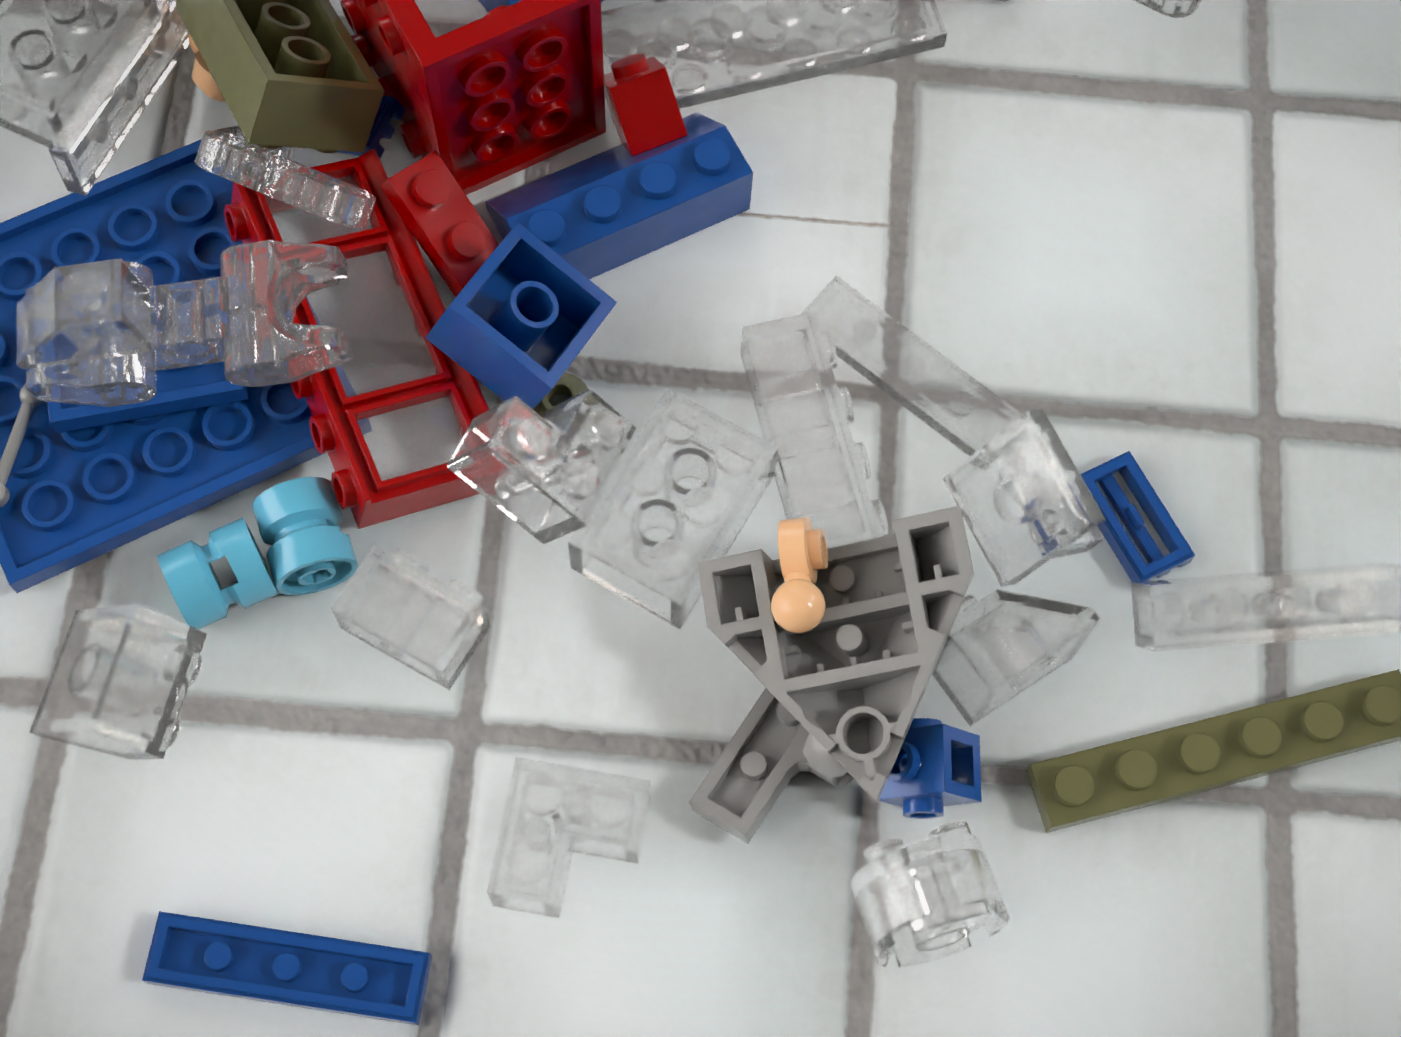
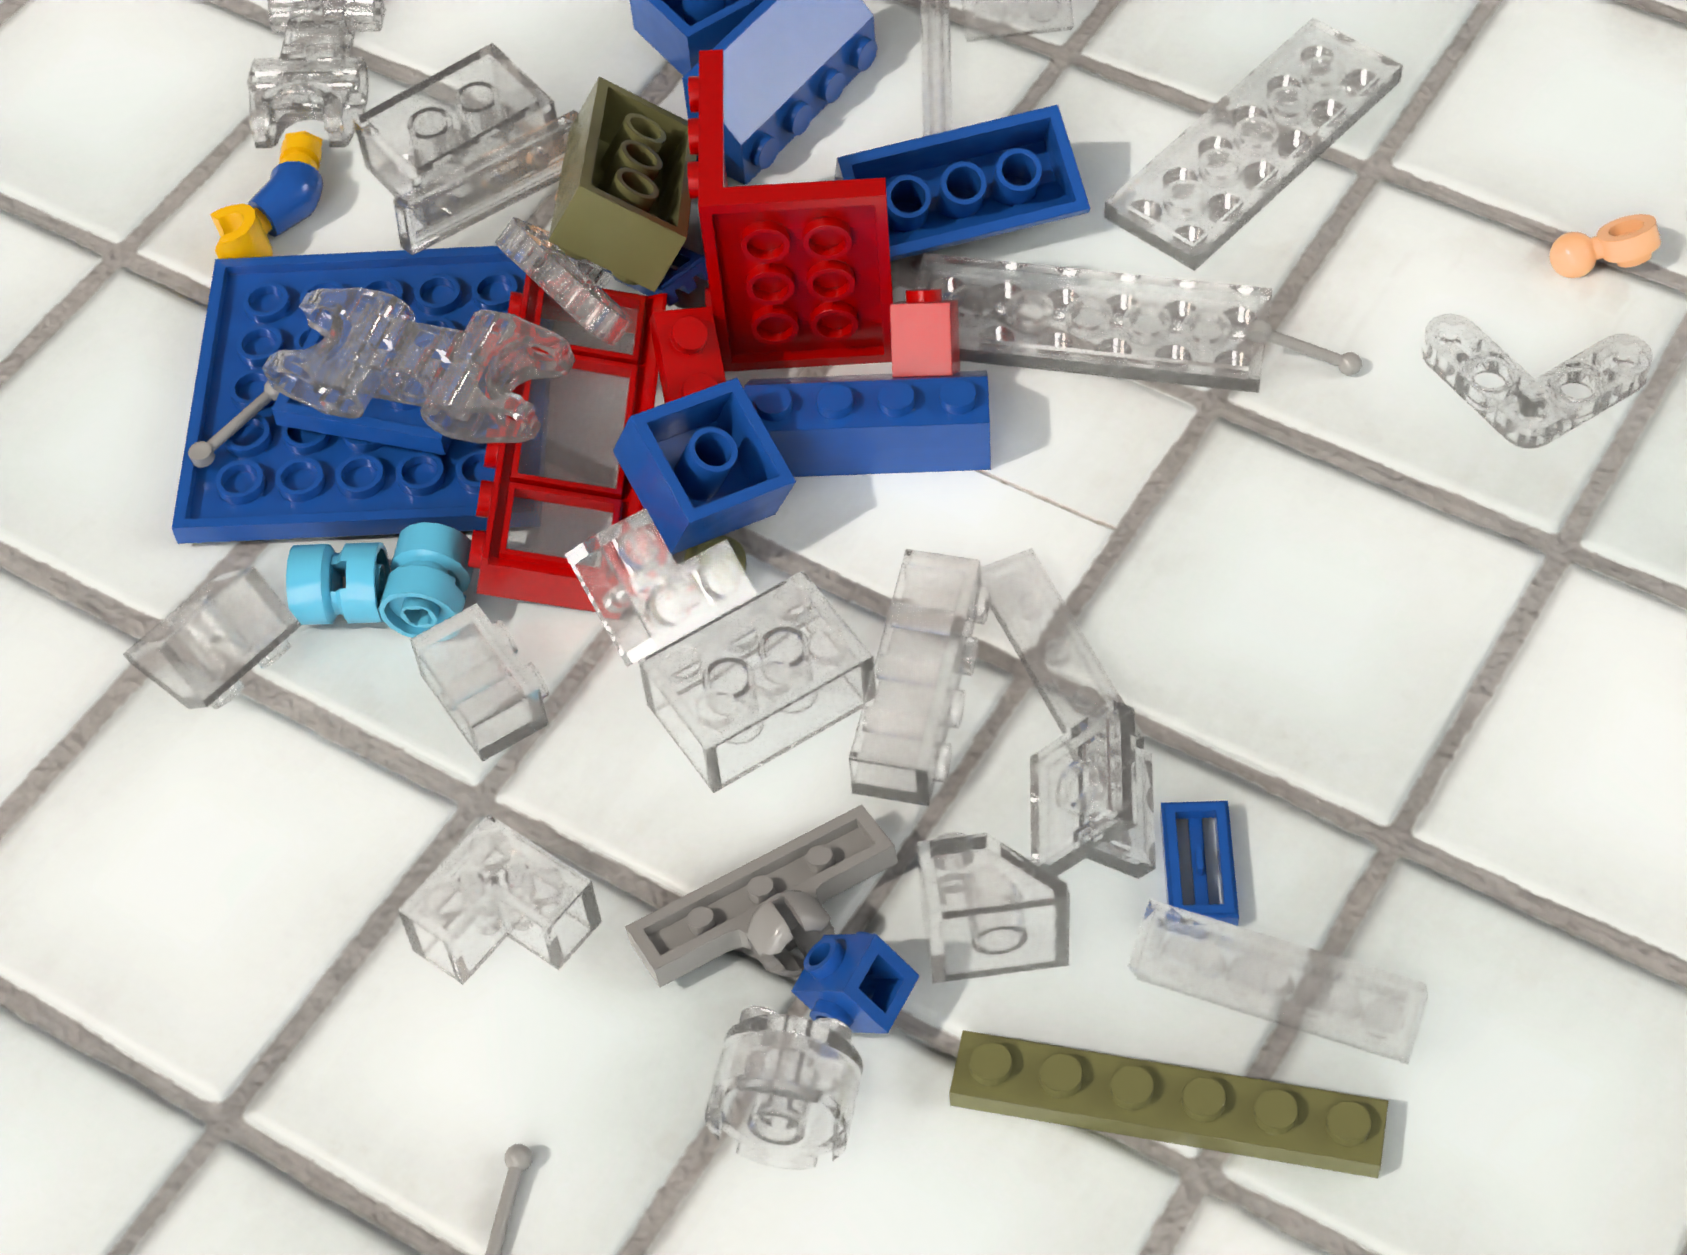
camera: 35 degrees right, 15 degrees down
clear slope [17,258,151,369] -> none
blue tile [142,911,432,1026] -> none
light grey wedge [697,506,974,803] -> none
light nougat plate [771,517,828,633] -> none

